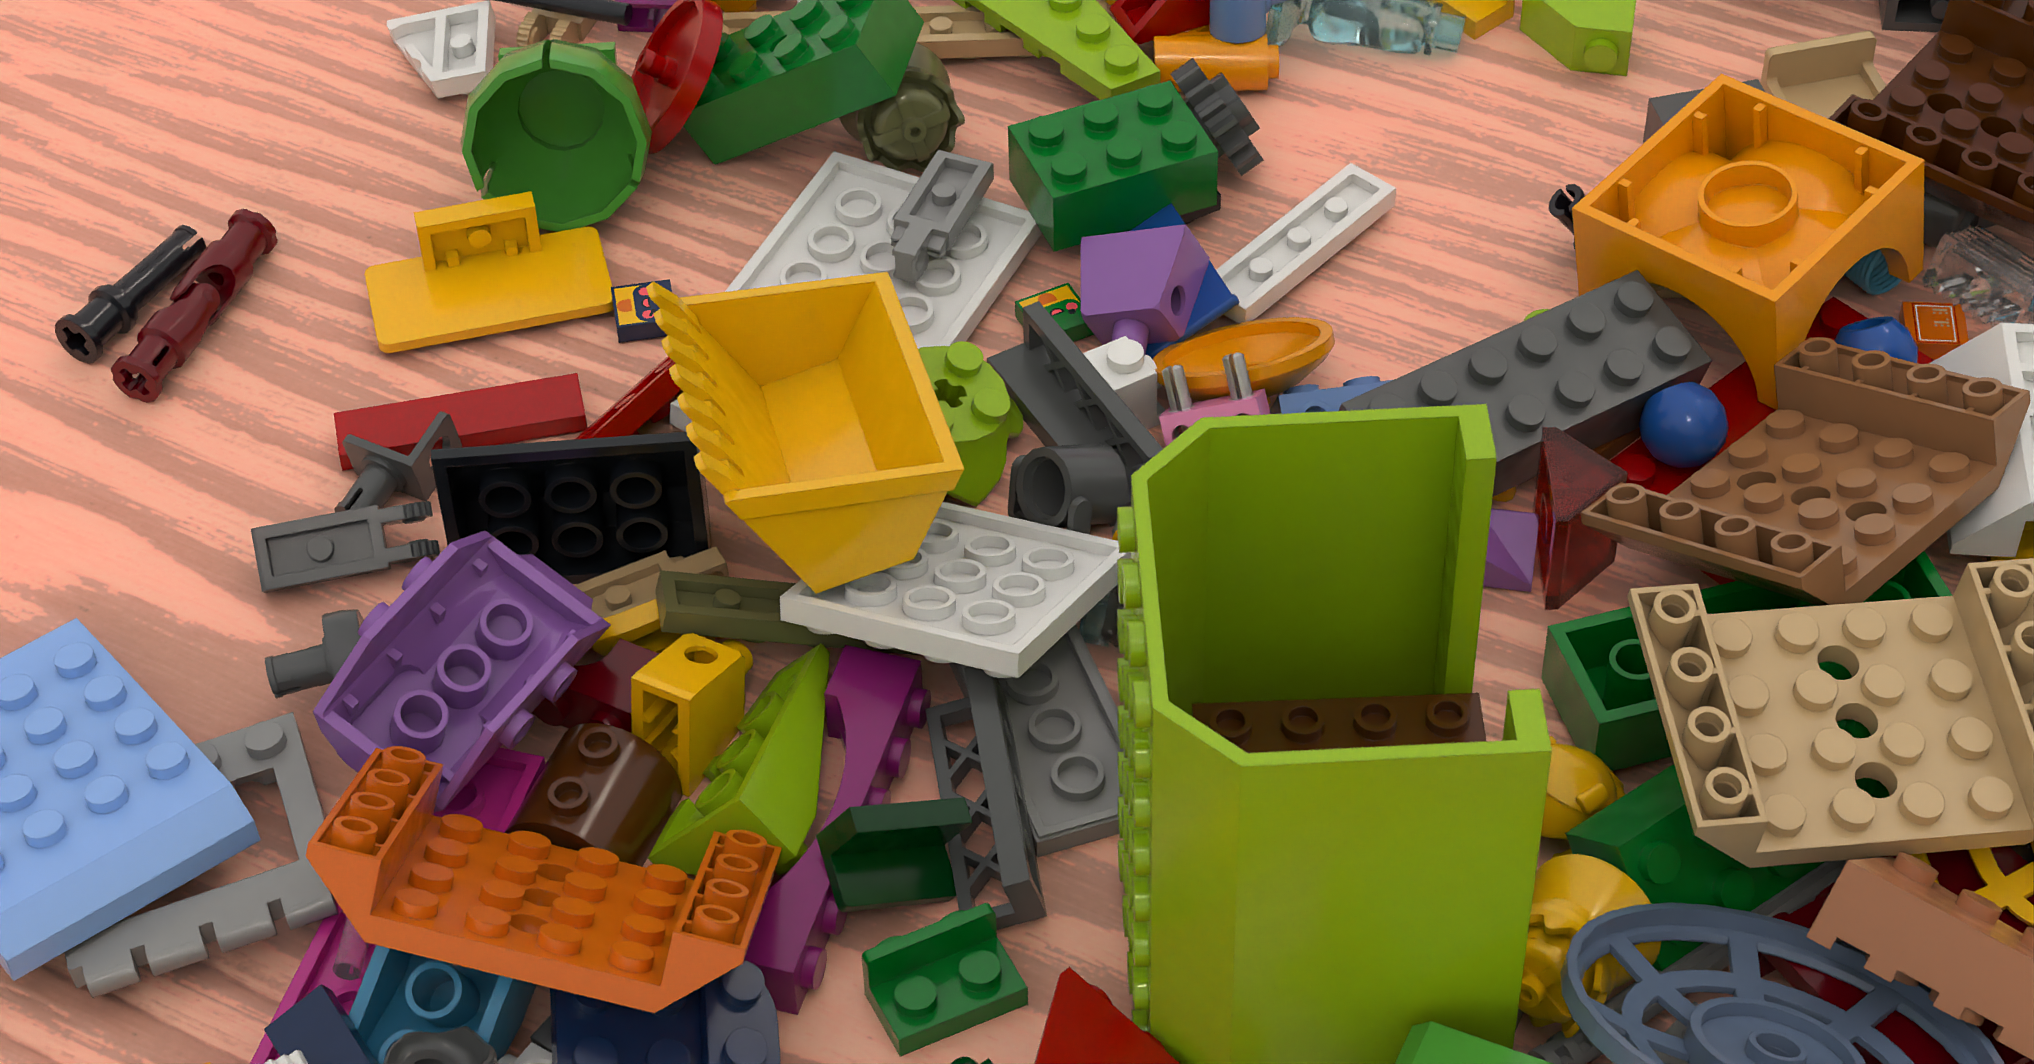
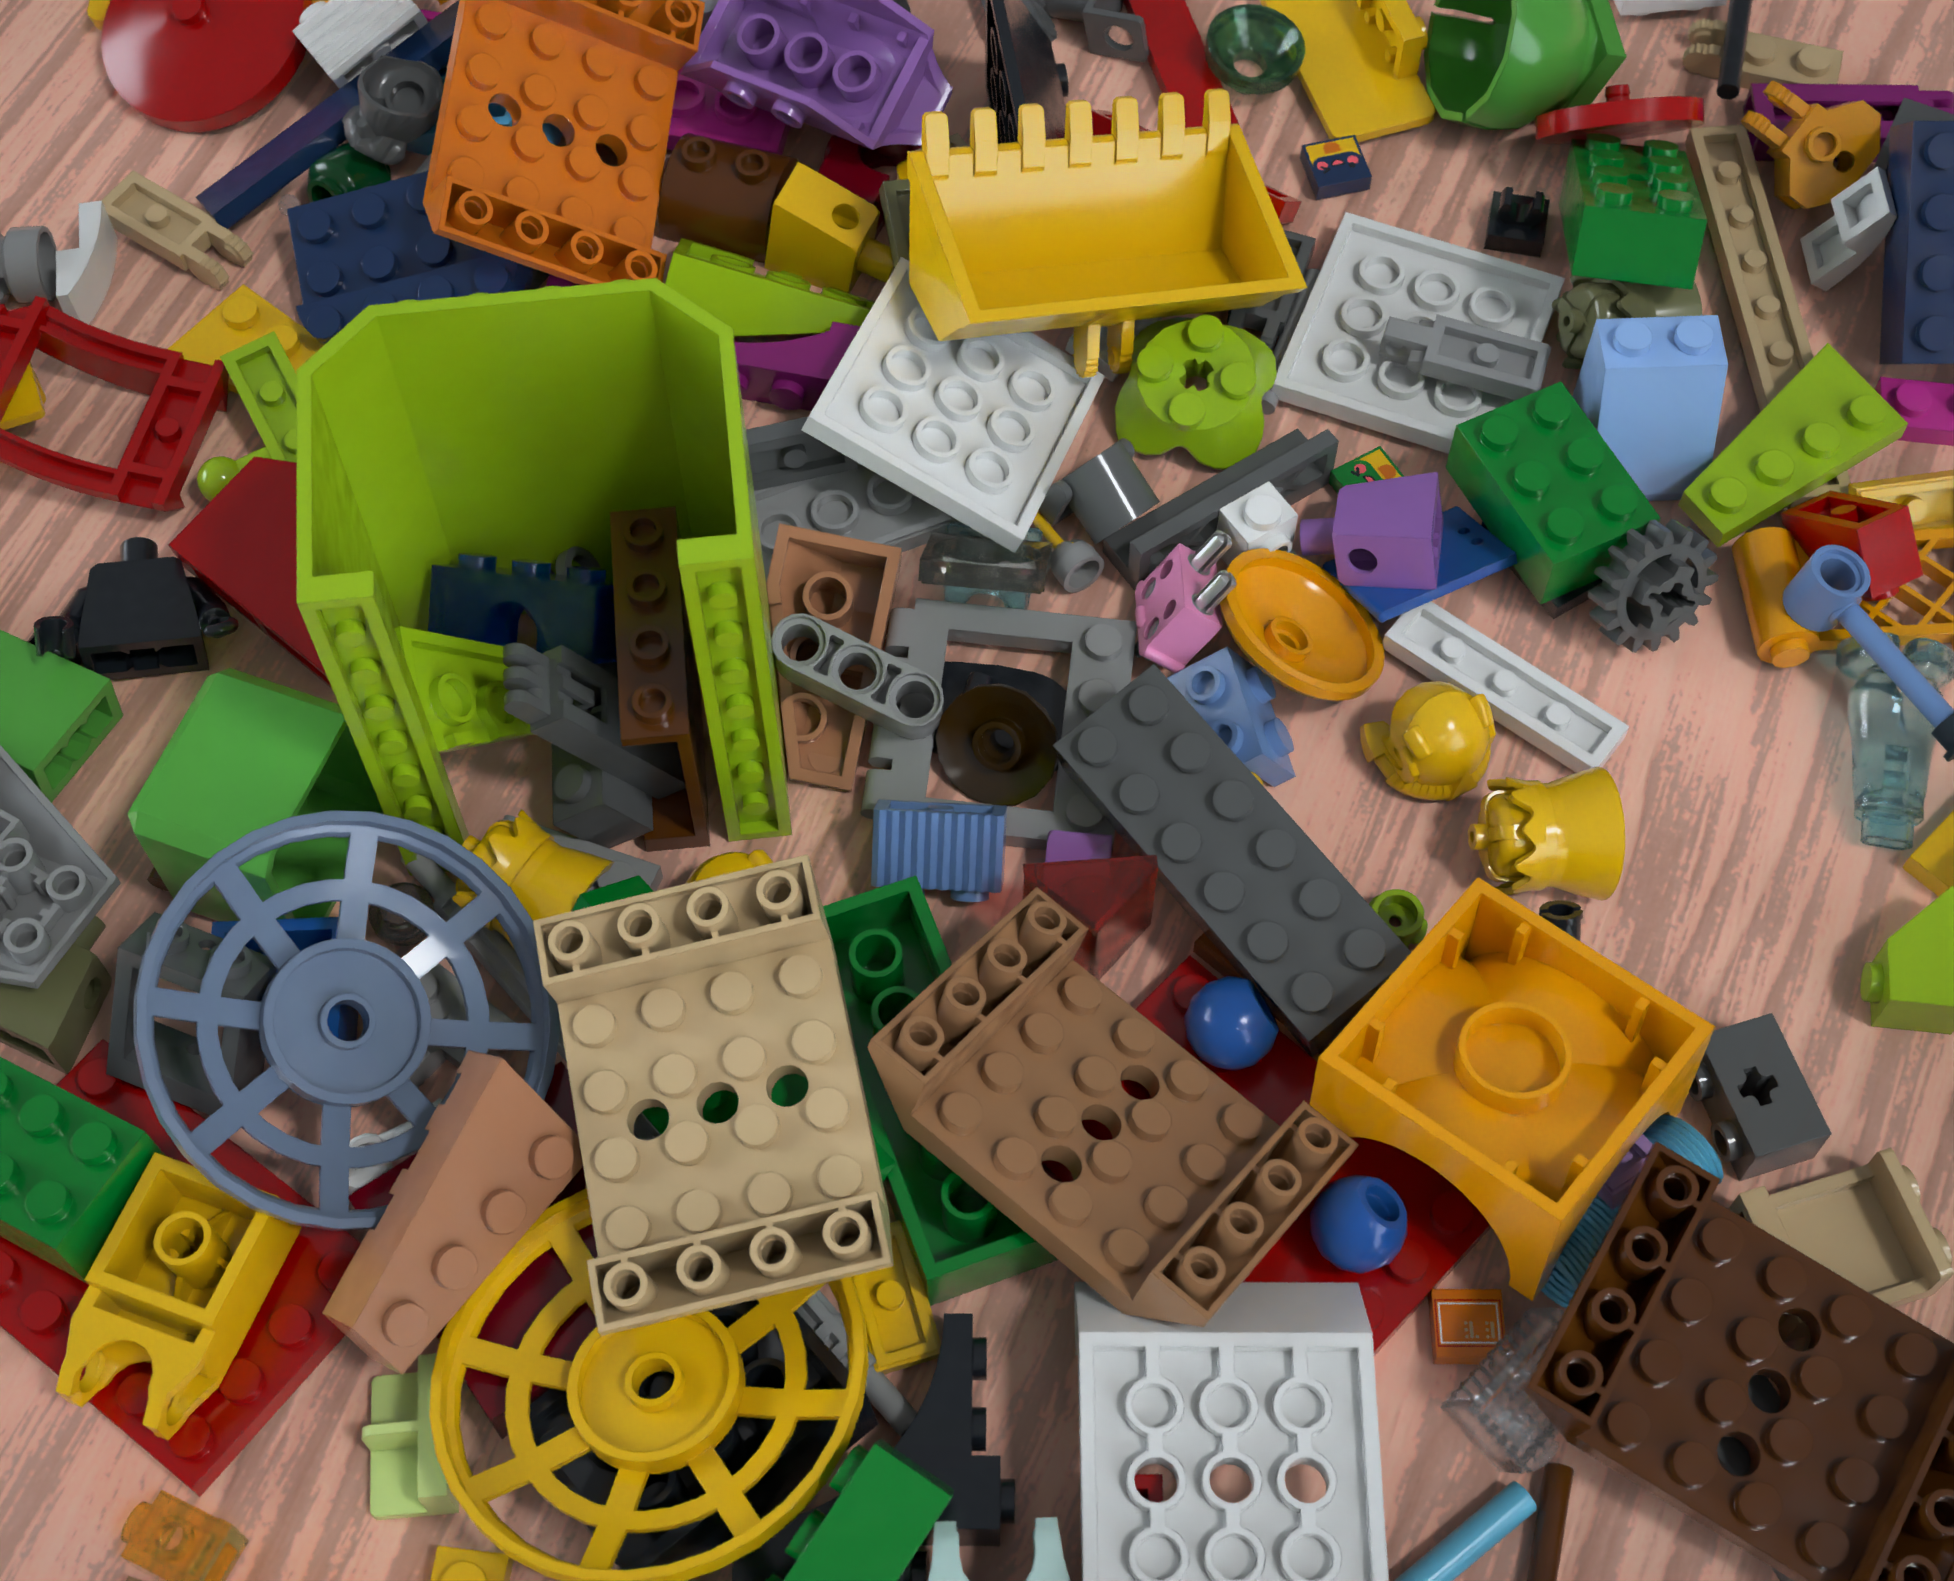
camera: 85 degrees right, 15 degrees up
none -> medium blue brick [871,799,1007,902]
none -> clear green piece [1205,4,1305,95]
none -> yellow helmet [1360,681,1496,802]
none -> yellow hat [1468,767,1625,901]
none -> black tile [1484,187,1550,258]
none -> light blue slope [1572,315,1728,501]

